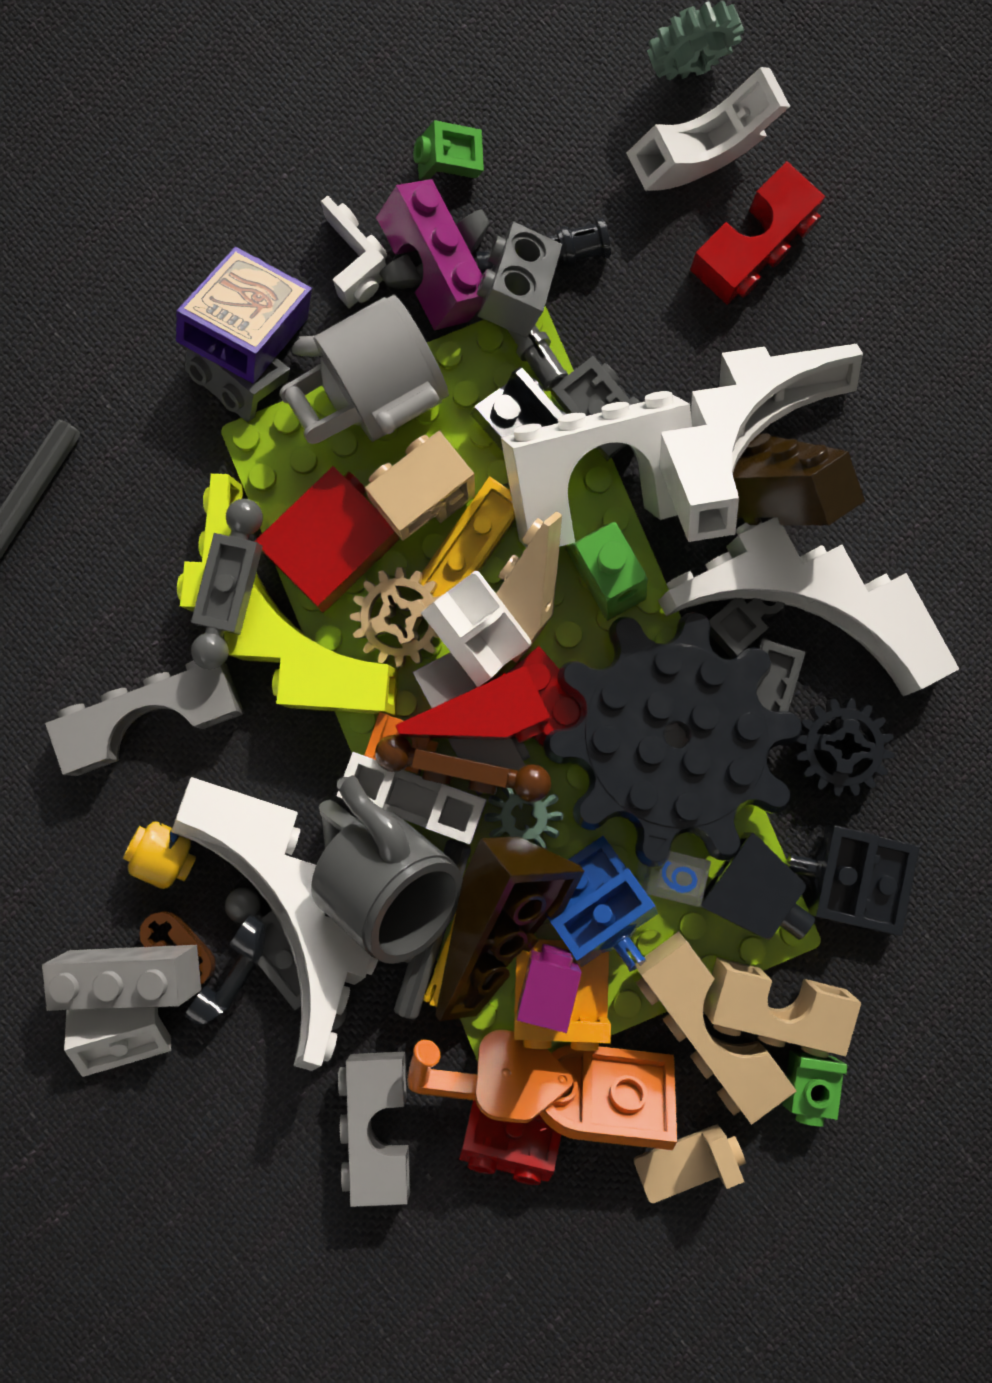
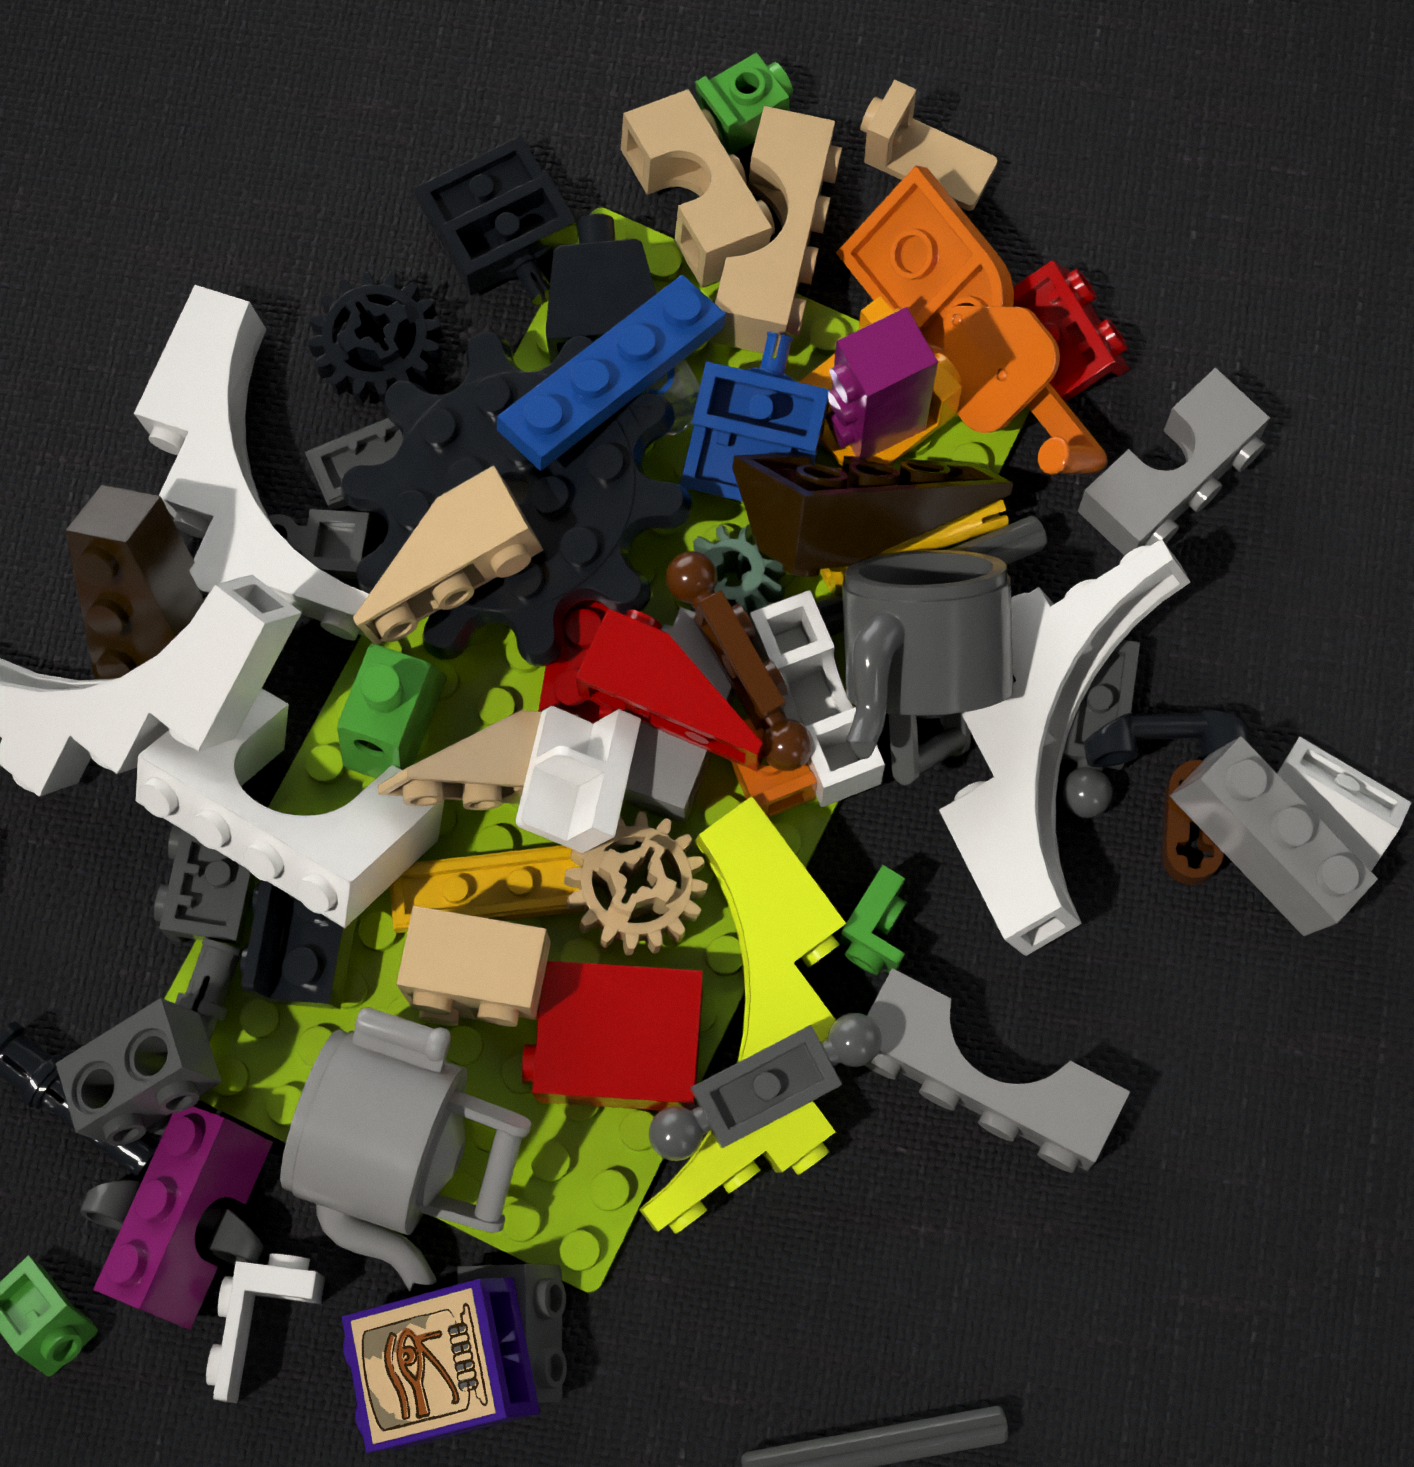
camera: 130 degrees left, 10 degrees down
yellow head [123,822,196,889] -> none
none -> tan slope [353,465,543,645]
none -> blue plate [497,275,726,471]
none -> bright green bracket [839,865,907,975]

